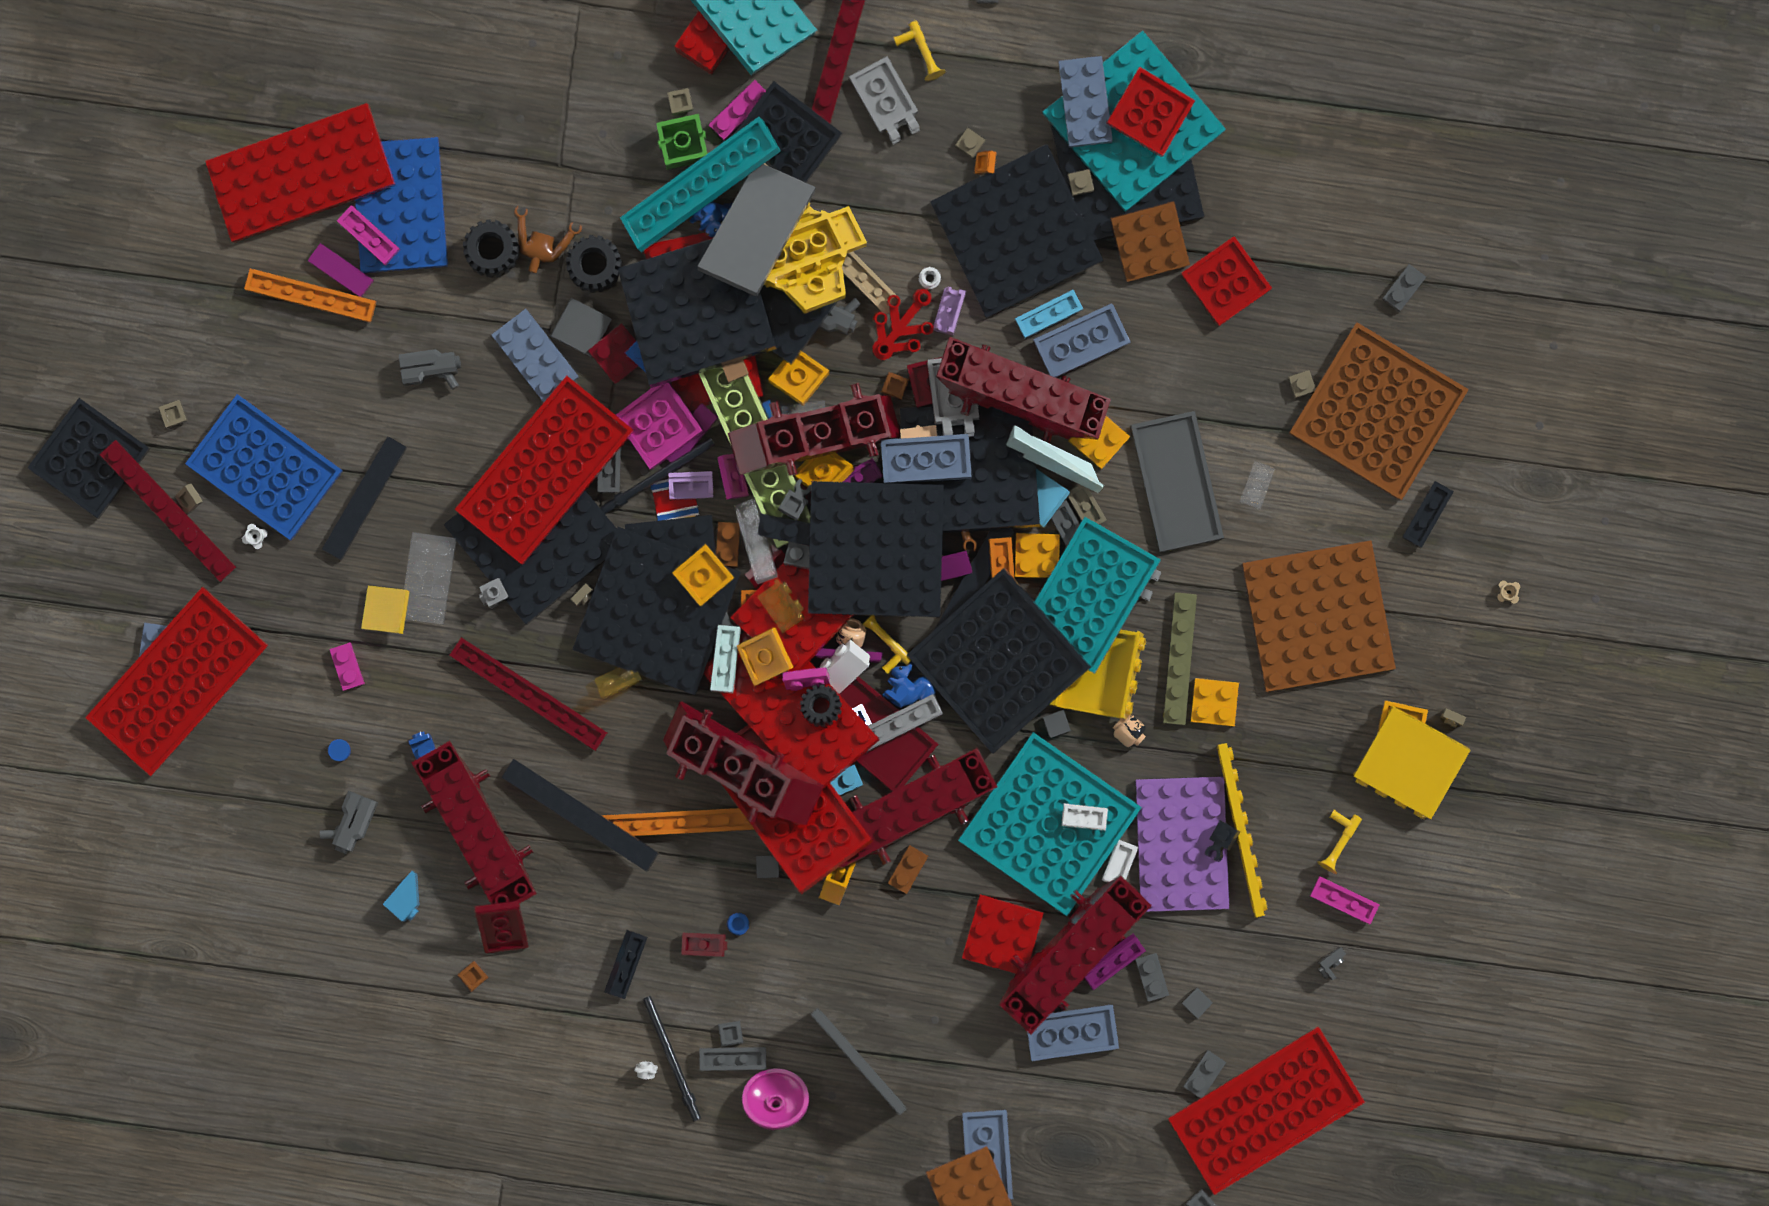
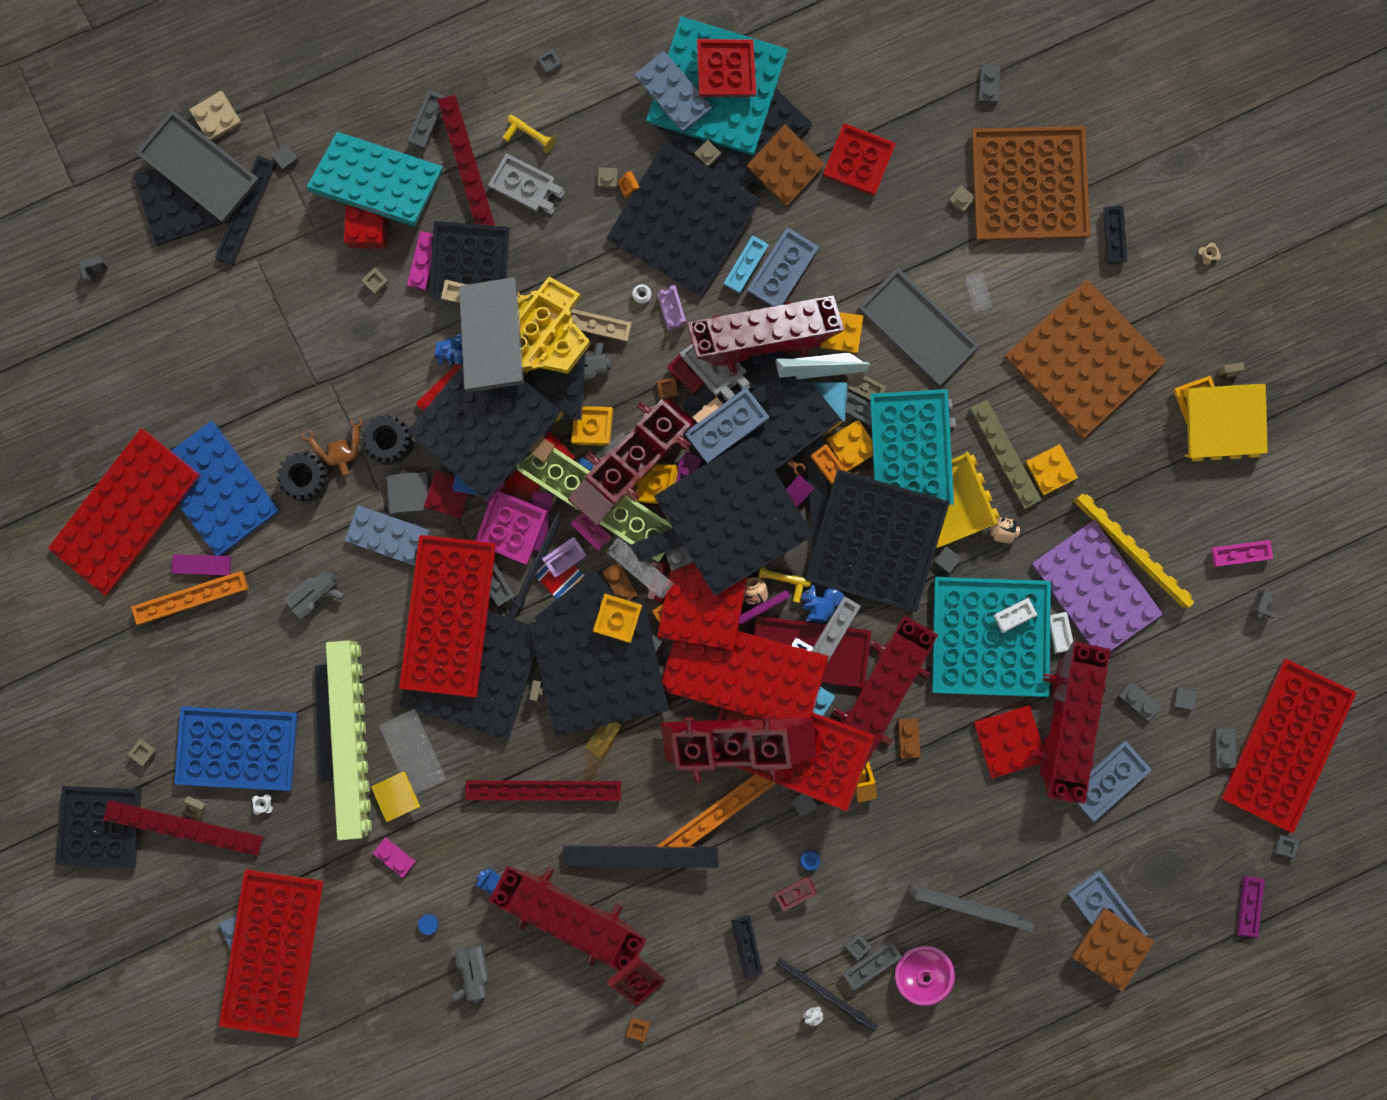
camera: 30 degrees left, 0 degrees up
dark pink plate [337,205,400,266] -> none
dark azure slope [383,871,419,922] -> none
light grey bracket [479,578,508,609] -> none
teal plate [620,117,781,252] -> none
bright green brick [656,114,707,170] -> none
light aqua plate [710,625,741,693] -> none
light orange plate [737,628,793,686] -> none
clear yellow bracket [757,579,804,633] -> none
dark grey plate [778,479,811,521] -> none
dark pink plate [783,667,830,690] -> none
black tyre [800,684,842,727] -> none
white brick [820,640,870,694] -> none
red plant [872,289,934,360] -> none
magenta tile [1084,933,1146,990] -> none
black plate [1205,820,1240,862] -> none
yellow piece [1317,810,1362,874] -> none
none -> yellowish green brick [326,641,372,840]

